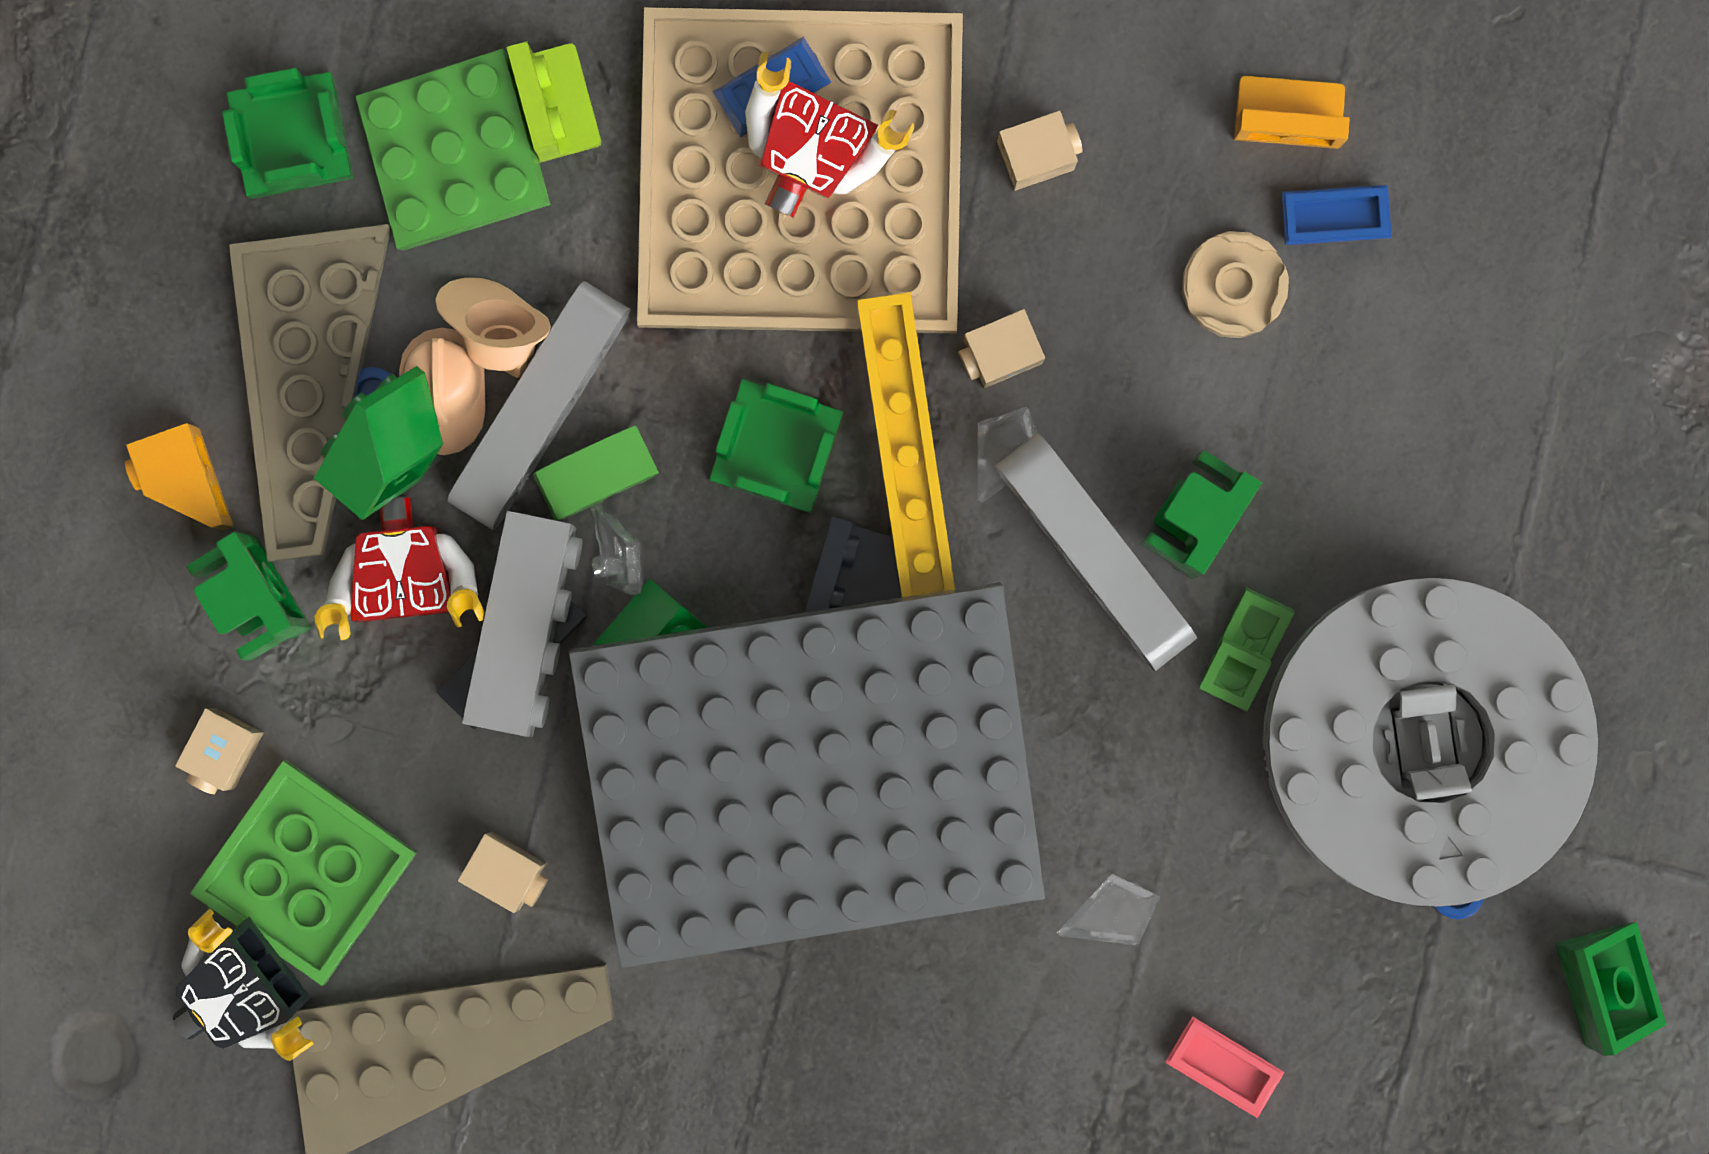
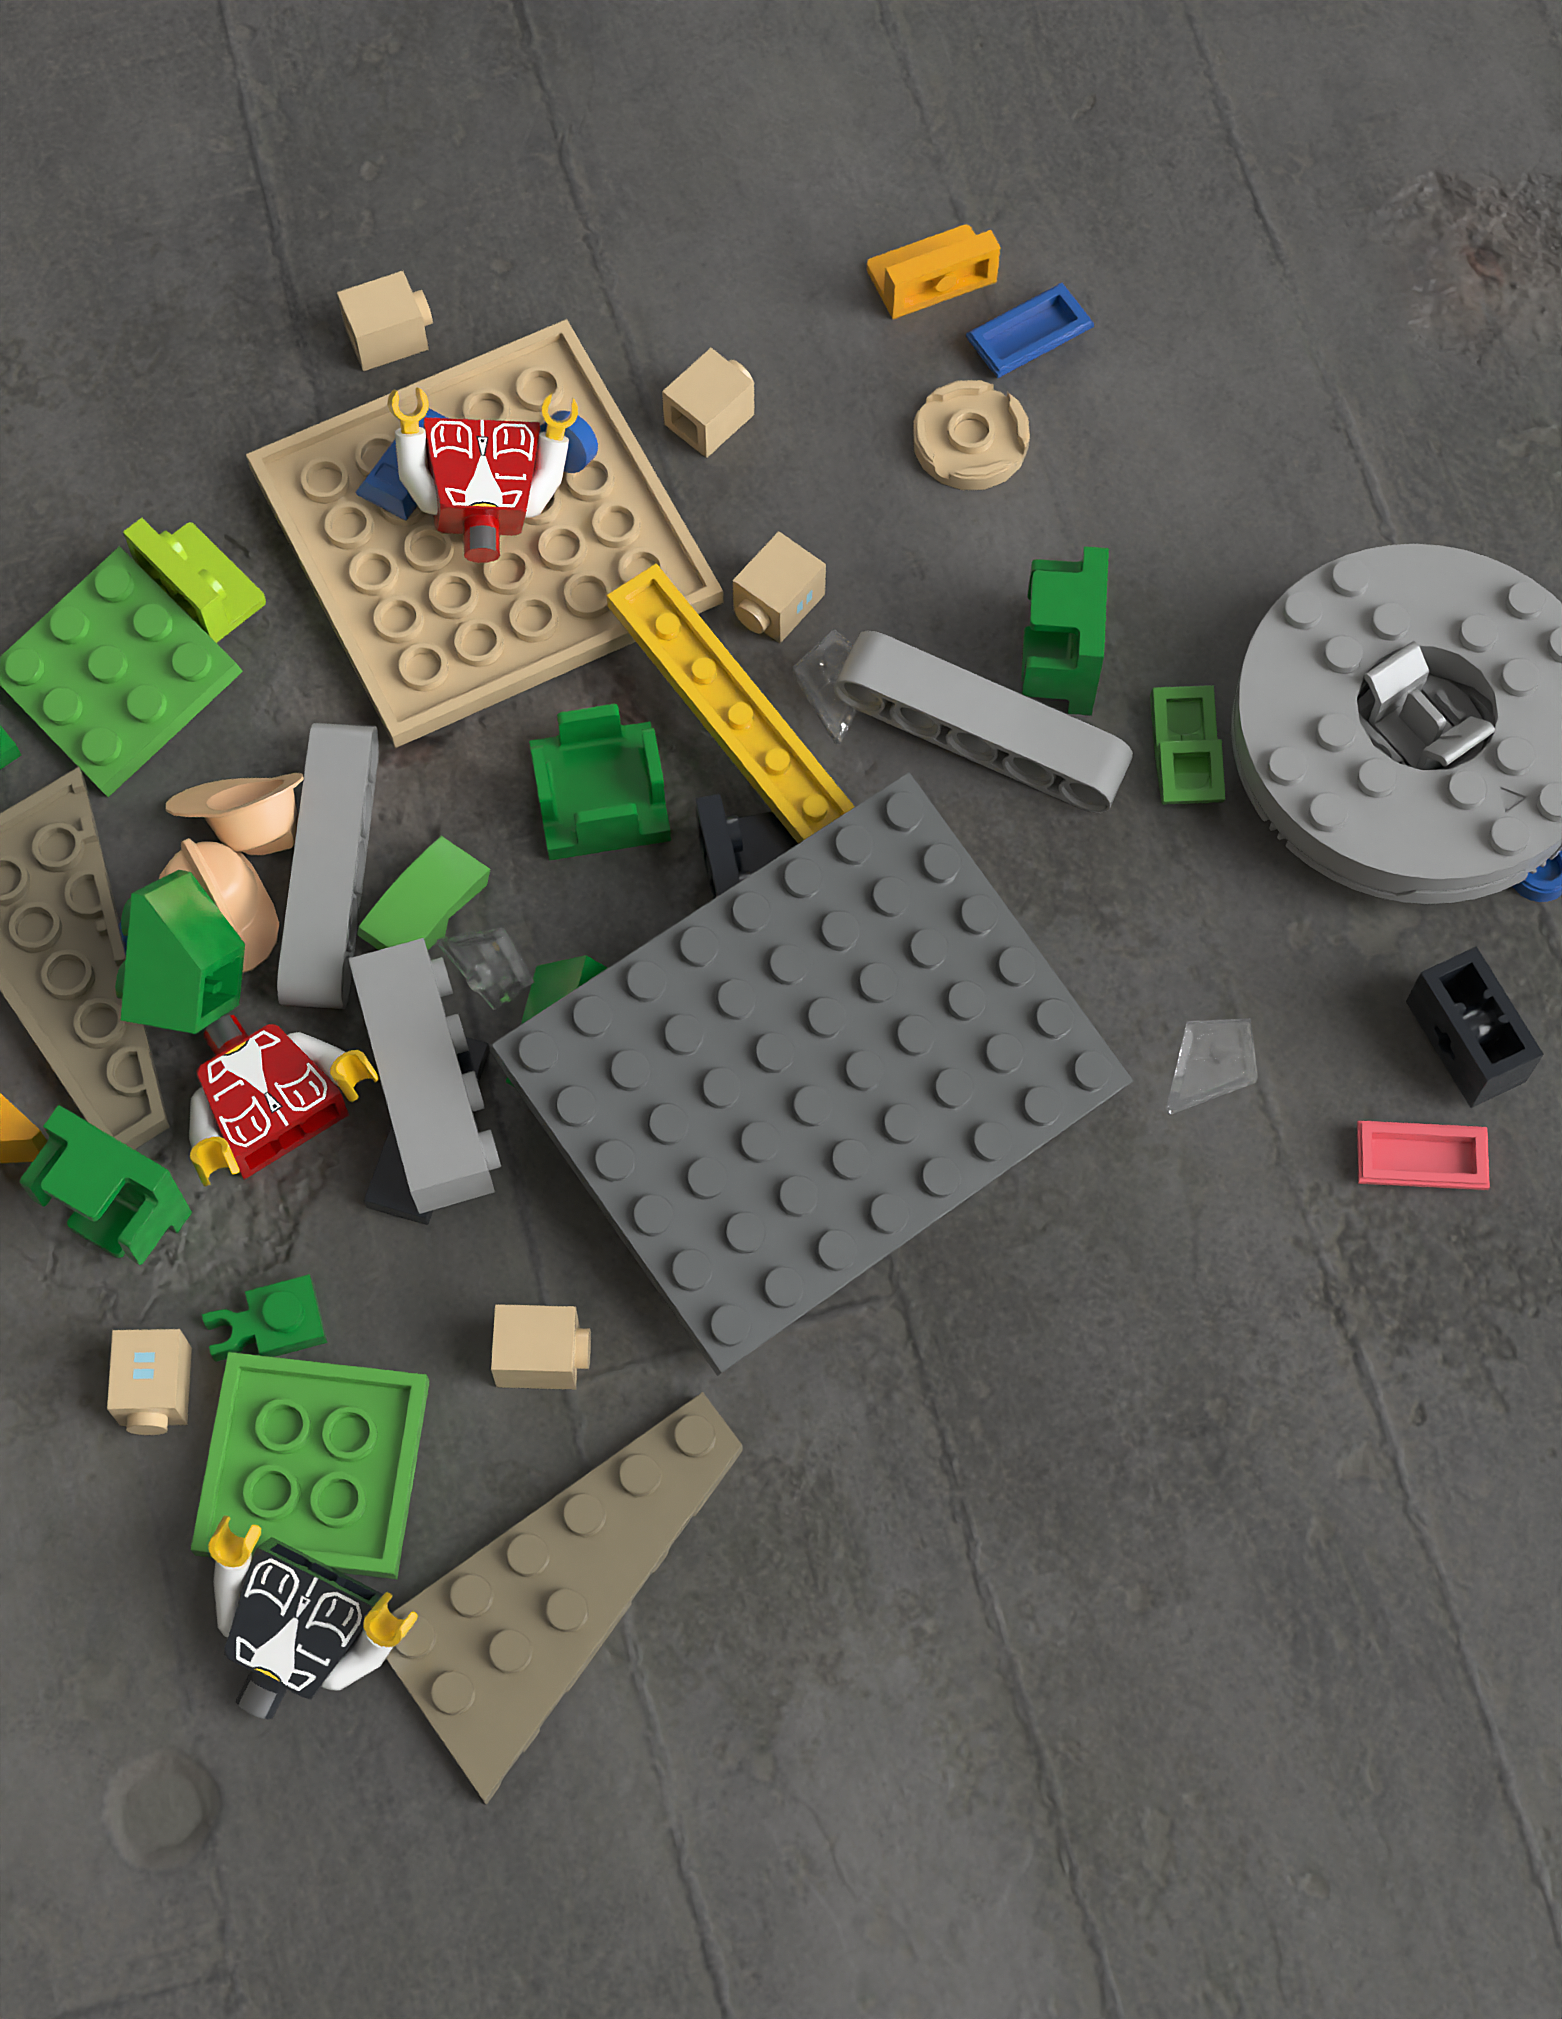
camera: 30 degrees left, 20 degrees down
none -> green plate [202,1274,328,1362]
none -> blue tile [539,410,598,473]
none -> black brick [1406,946,1544,1108]

